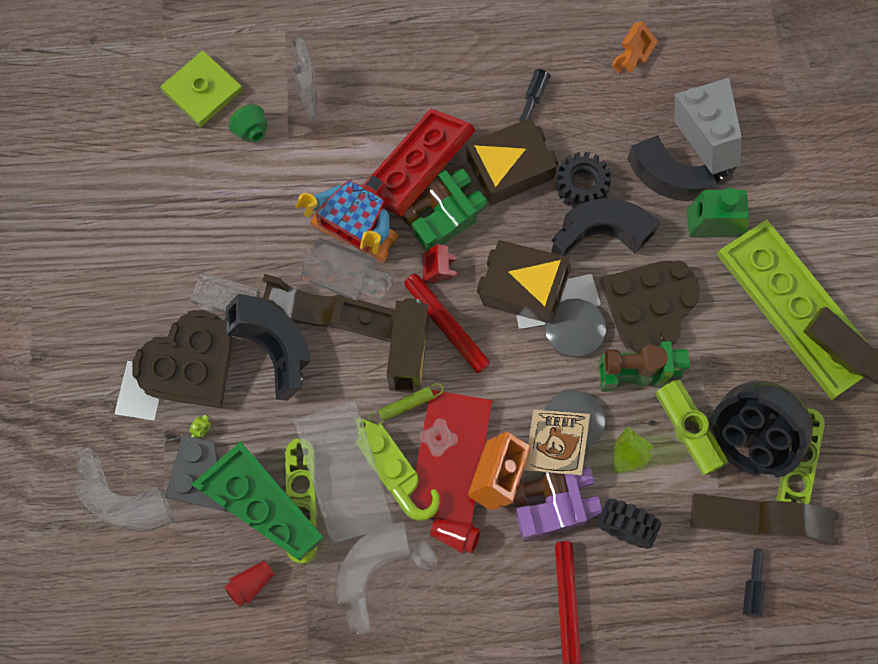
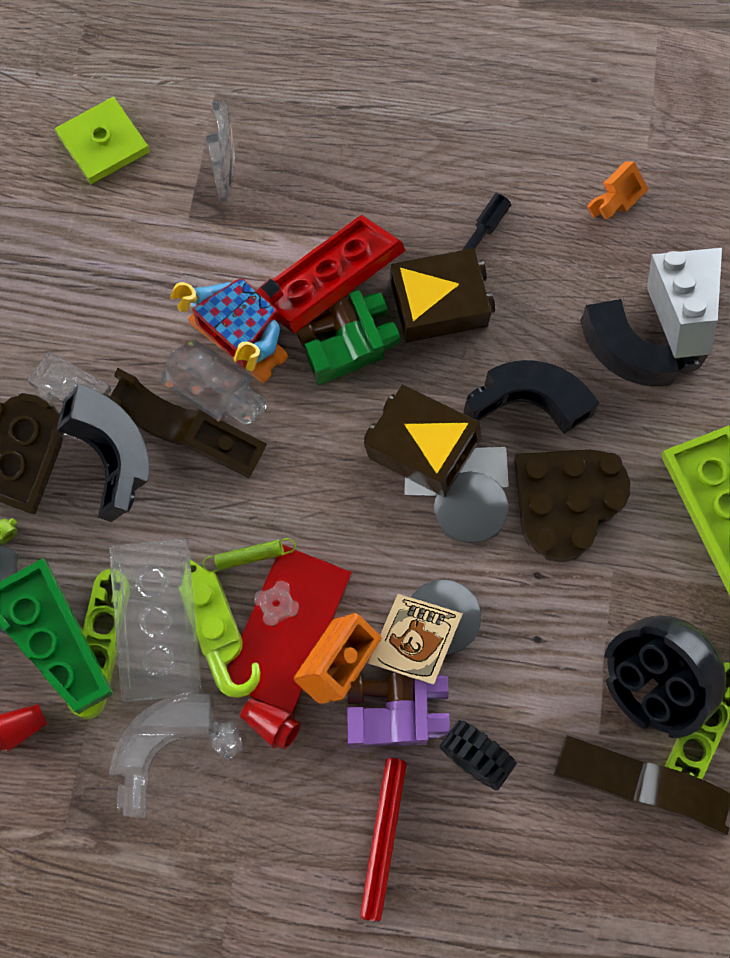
camera: 10 degrees right, 0 degrees up
green cone [229,104,267,143] -> none
dark brown brick [387,298,429,393] -> none
red axle [404,274,490,373] -> none
red tile [422,244,457,284] -> none
black tyre [556,152,612,209] -> none
hips [599,341,690,392] -> none
clear neon green tile [613,426,653,474] -> none
lime piece [655,379,728,476] -> none
green torso [687,188,749,237] -> none
black axle [742,549,766,618] -> none

